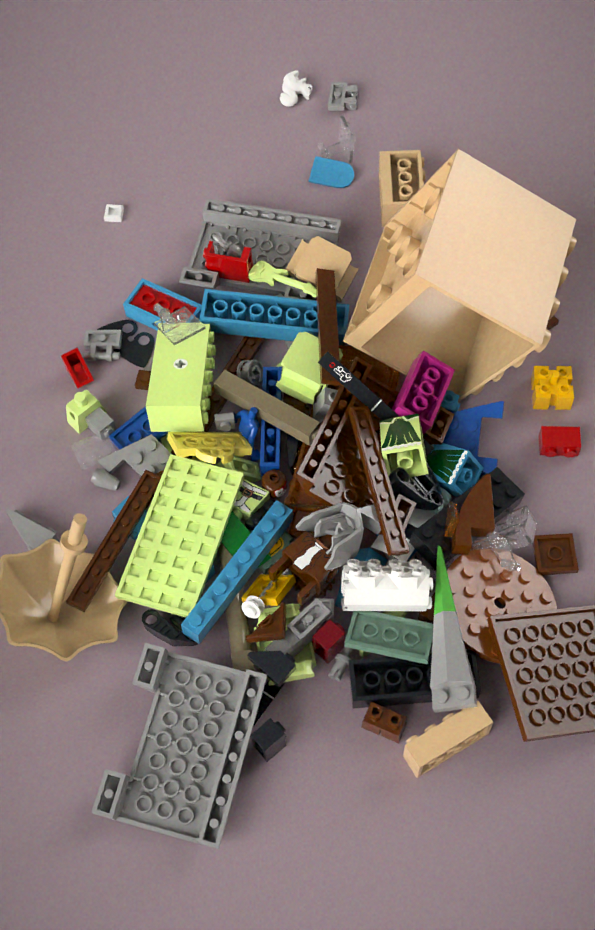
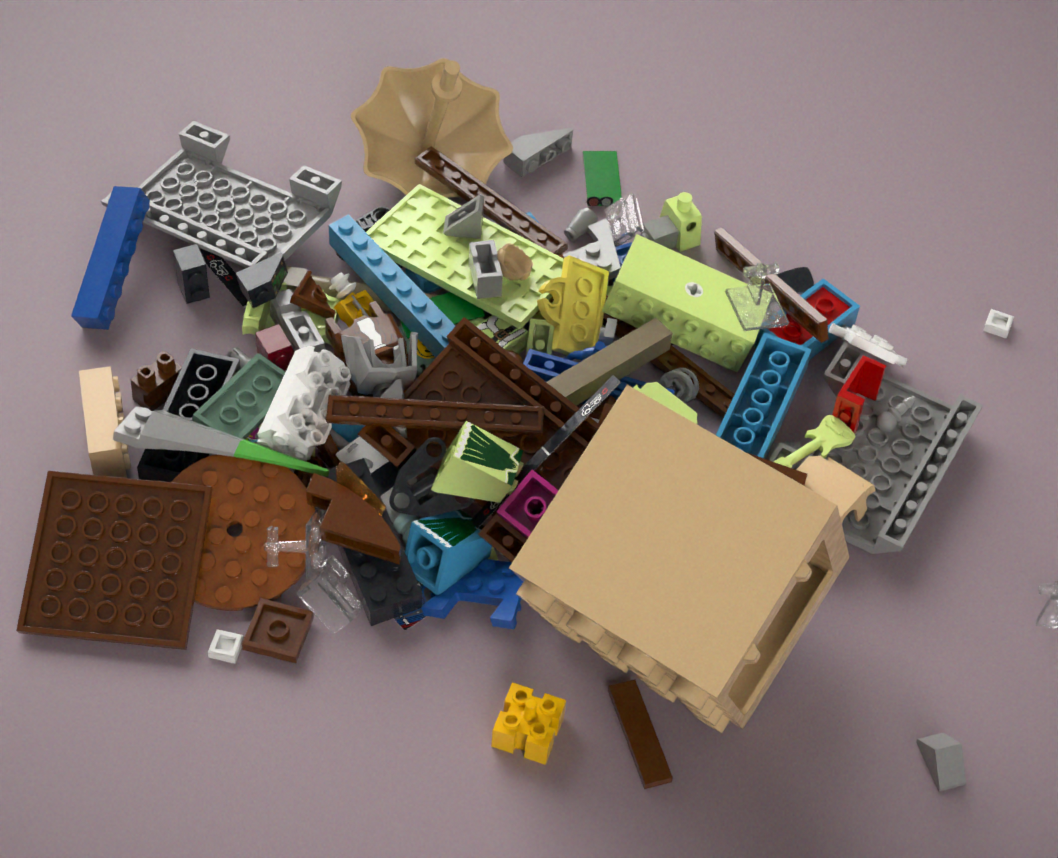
camera: 100 degrees right, 10 degrees down
red slope [61,347,94,388] -> none
light grey plate [83,330,122,361] -> none
dark azure window [309,156,354,188] -> none
tan brick [379,150,425,227] -> none
red brick [539,426,581,458] -> none
none -> blue brick [71,186,150,330]
none -> white tile [208,629,244,664]
none -> light grey slope [443,194,484,239]
none -> light grey brick [469,240,503,299]
none -> tan hair [497,243,533,281]
none -> green piece [583,151,623,206]
none -> reddish brown tile [714,227,829,343]
none -> white plate [829,323,907,368]

